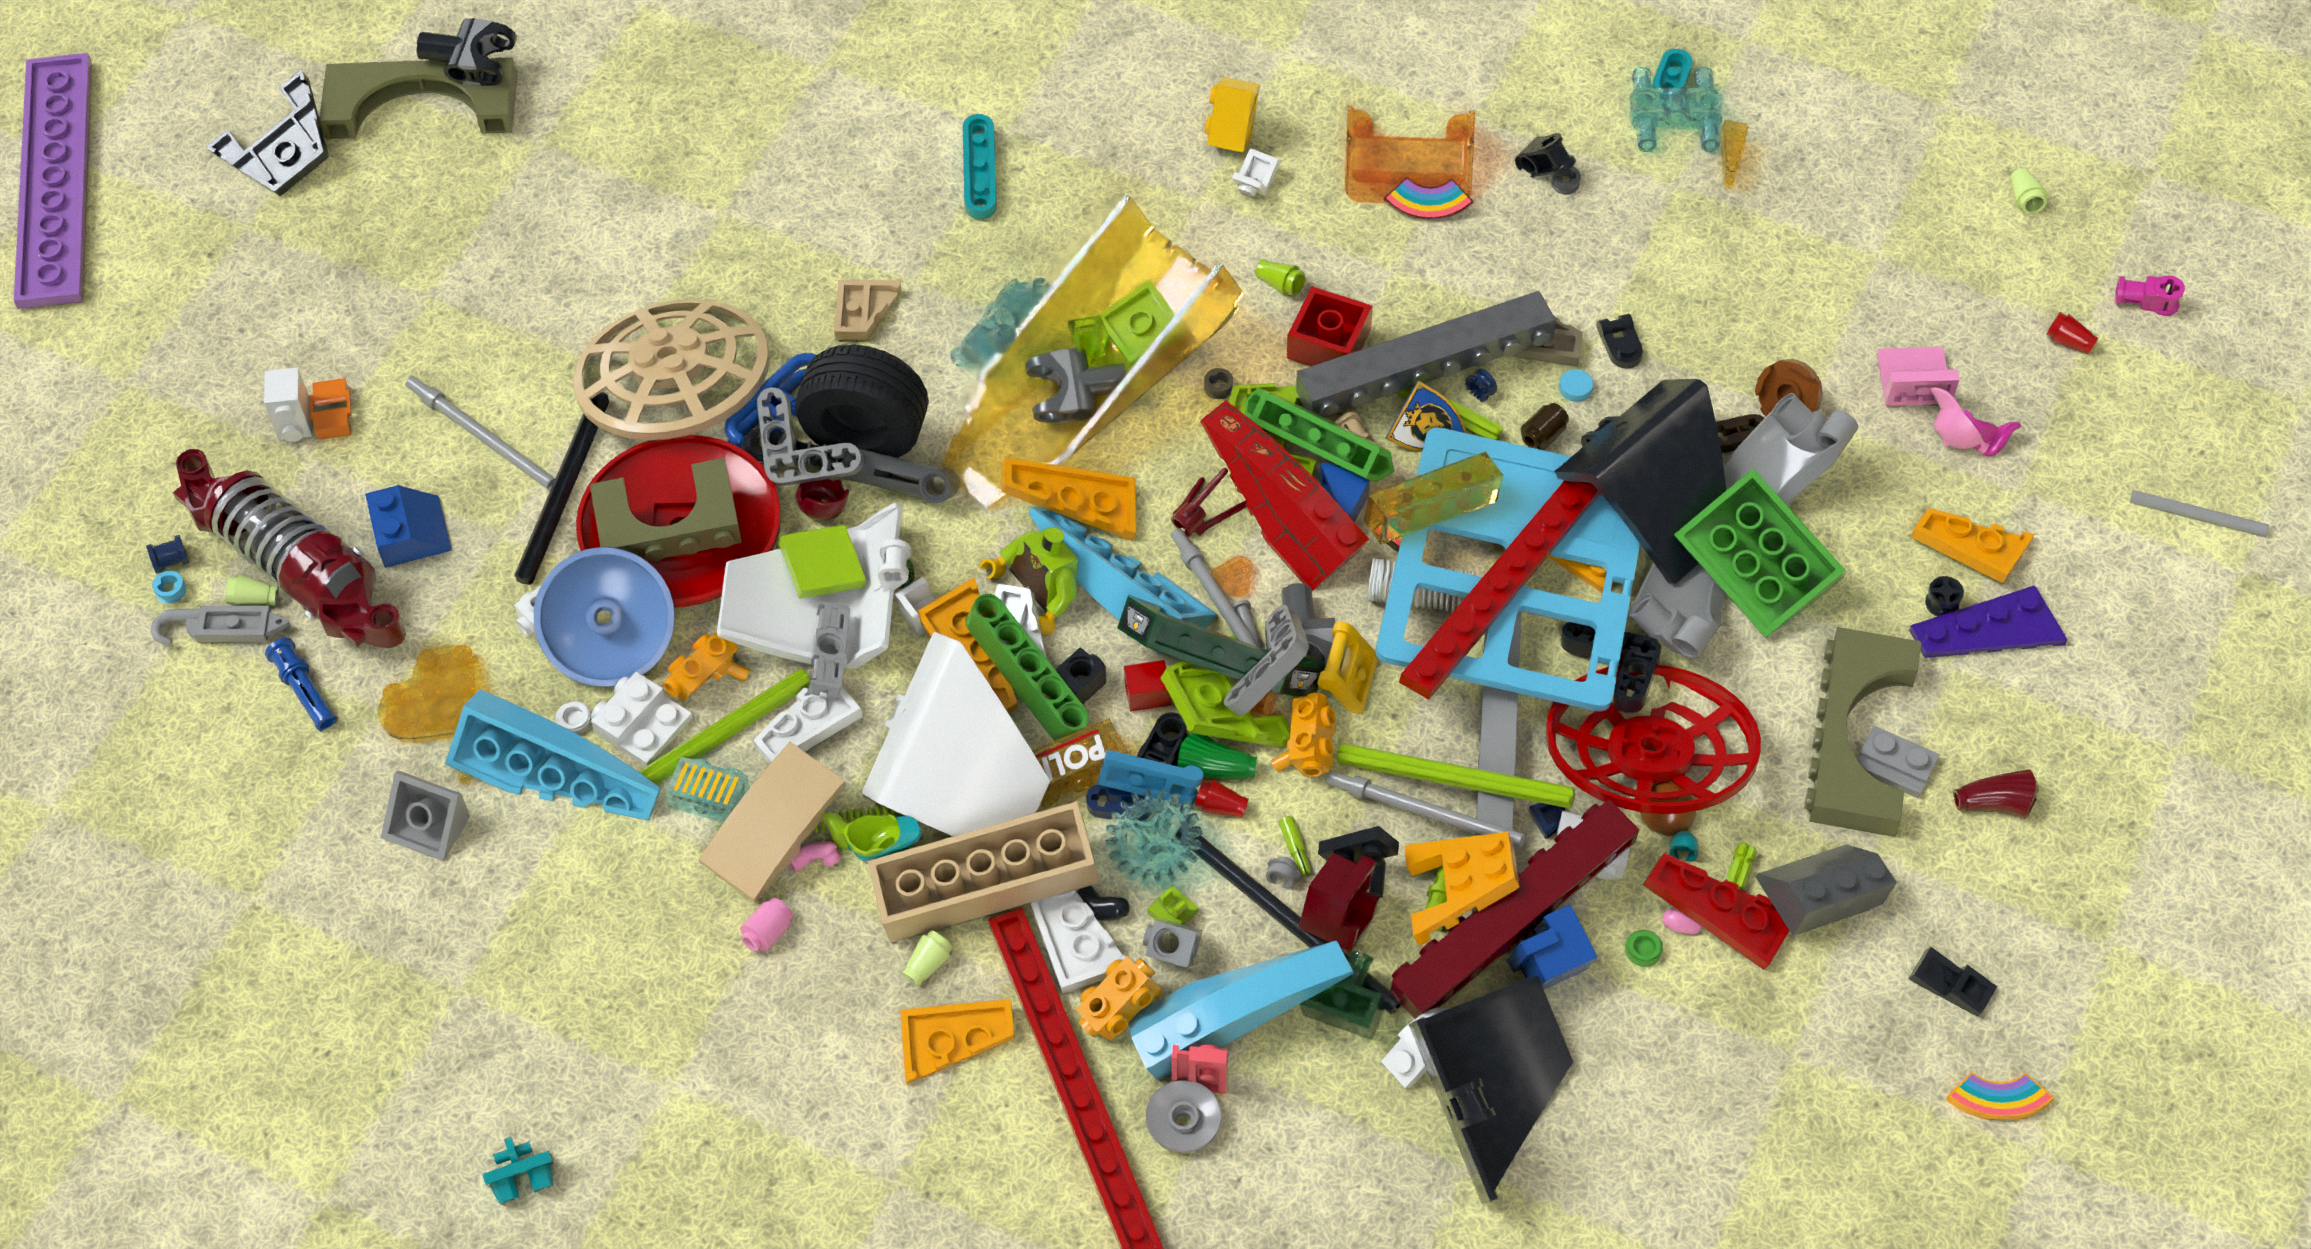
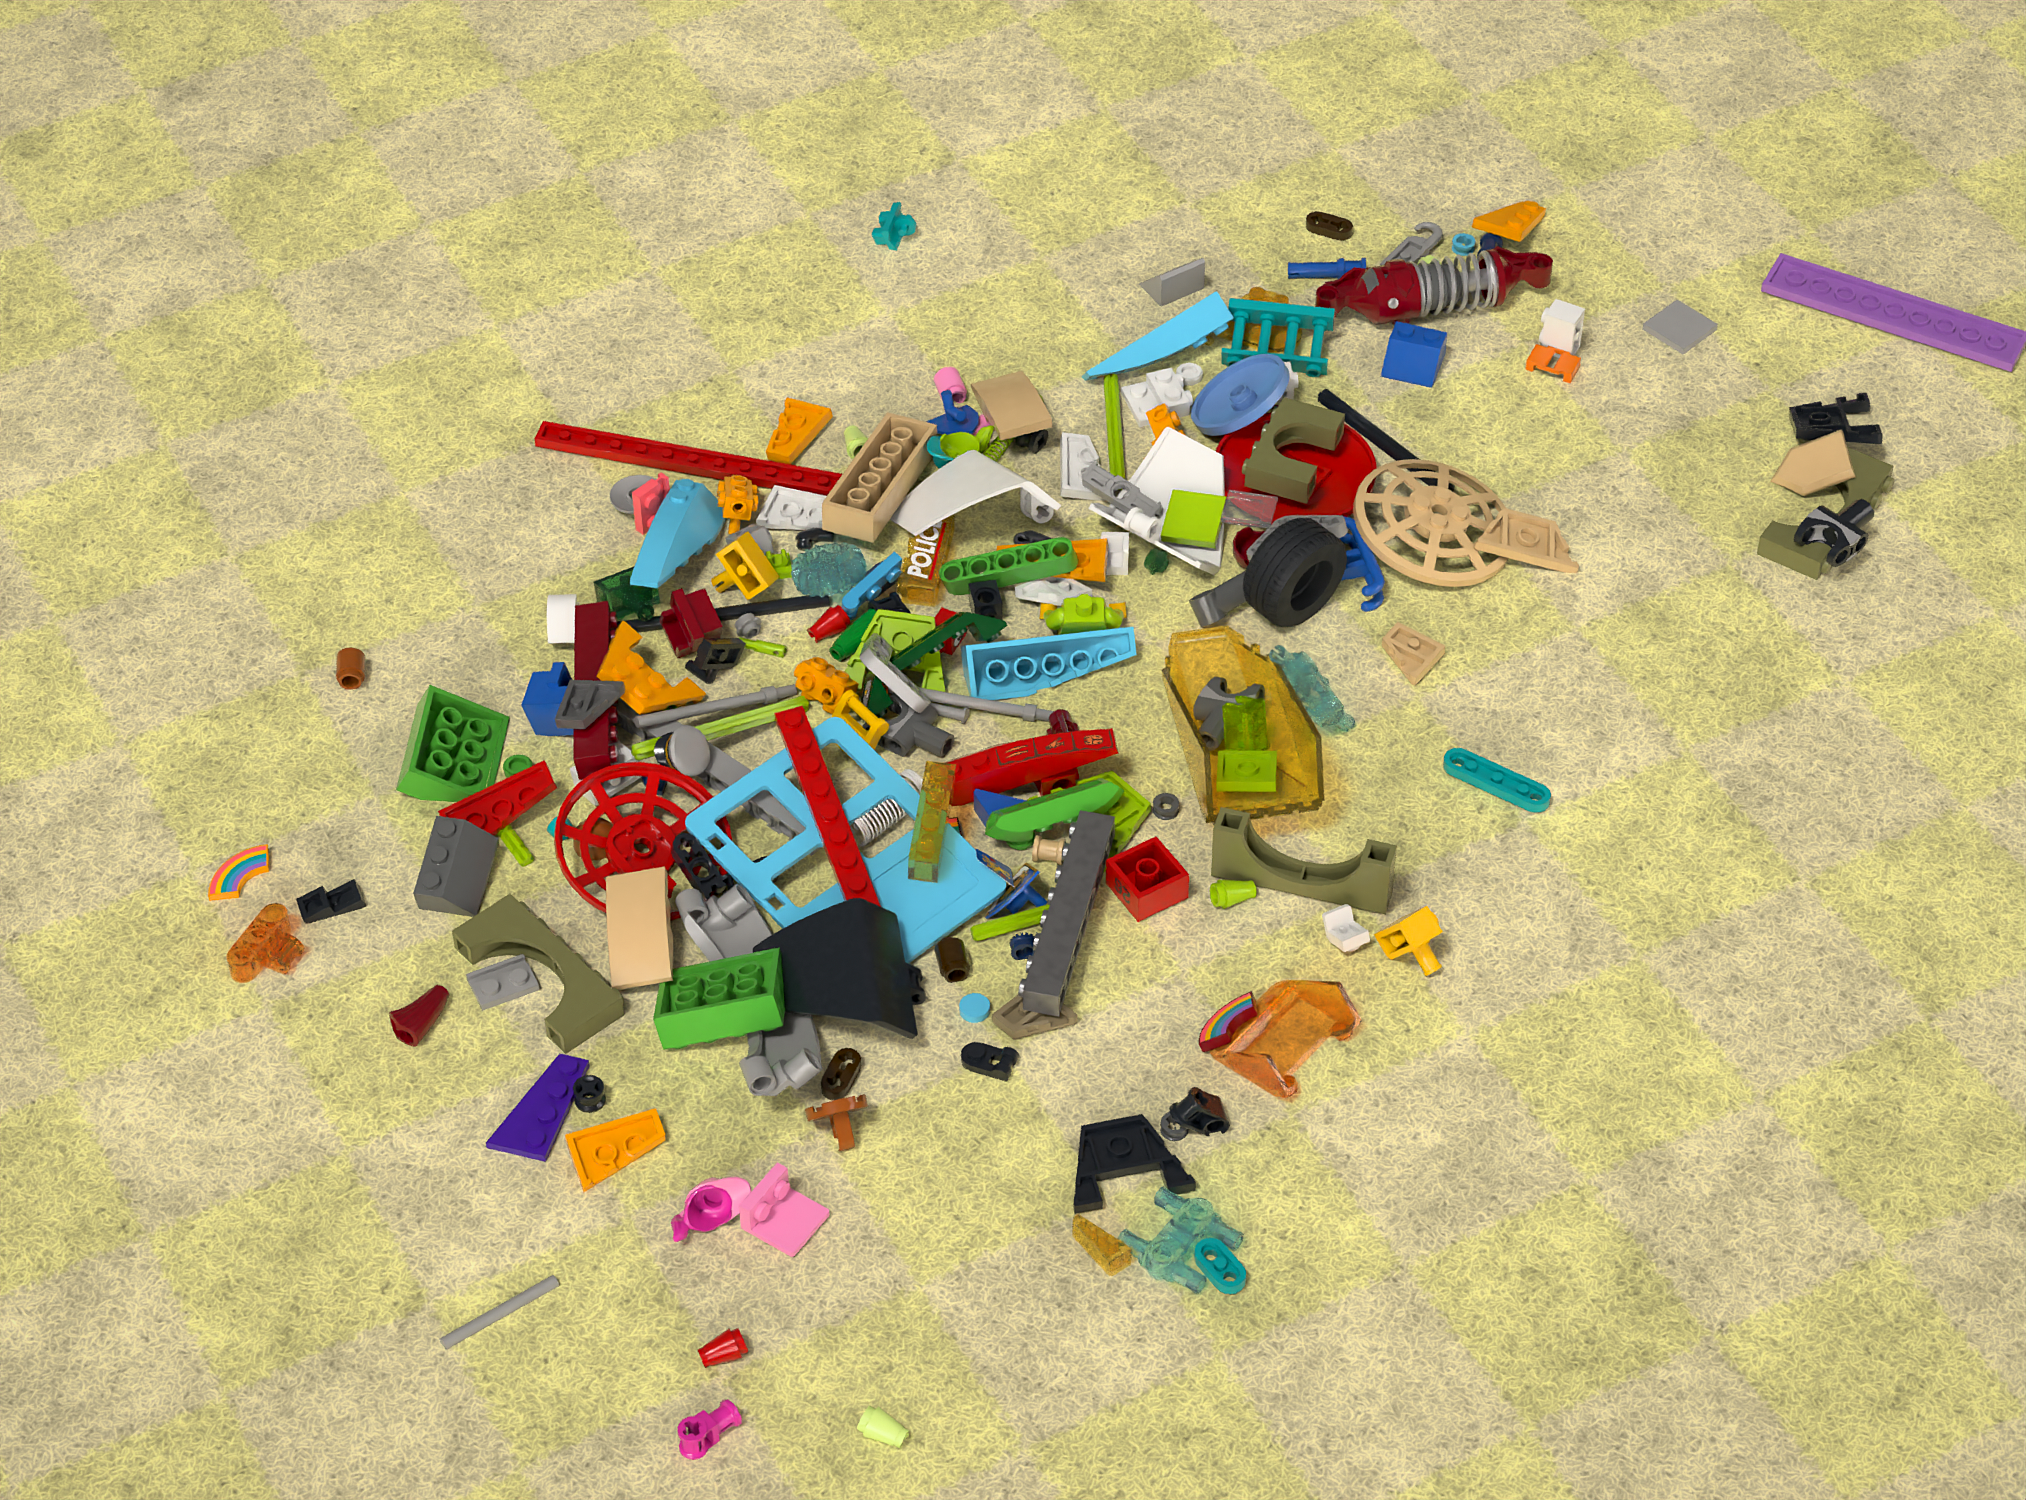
camera: 125 degrees right, 10 degrees down
light grey bar [405,376,555,489] -> none
clear light blue brick [665,757,750,823] -> none
light orange wing [1002,457,1136,541] -> none
clear orange tile [1211,556,1253,597] -> none
black panel [1409,976,1573,1204] -> none
none -> clear orange piece [227,903,305,983]
none -> dark orange brick [336,647,365,690]
none -> bright green slope [396,685,509,802]
none -> flat silver wing [555,680,626,729]
none -> tan slope [606,867,673,990]
none -> light grey piece [654,725,710,776]
none -> yellow brick [711,531,780,600]
none -> blue shield [926,390,980,435]
none -> blue sticker [976,849,1014,887]
none -> black wing [1073,1114,1196,1214]
none -> olive arch [1211,807,1397,915]
none -> teal fence [1221,298,1335,377]
none -> clear piece [1221,490,1278,529]
none -> dark brown beam [1306,211,1353,241]
none -> light orange wing [1472,201,1546,242]
none -> tan wing [1474,508,1579,573]
none -> light grey tile [1643,300,1718,354]
none -> tan tile [1771,429,1856,496]

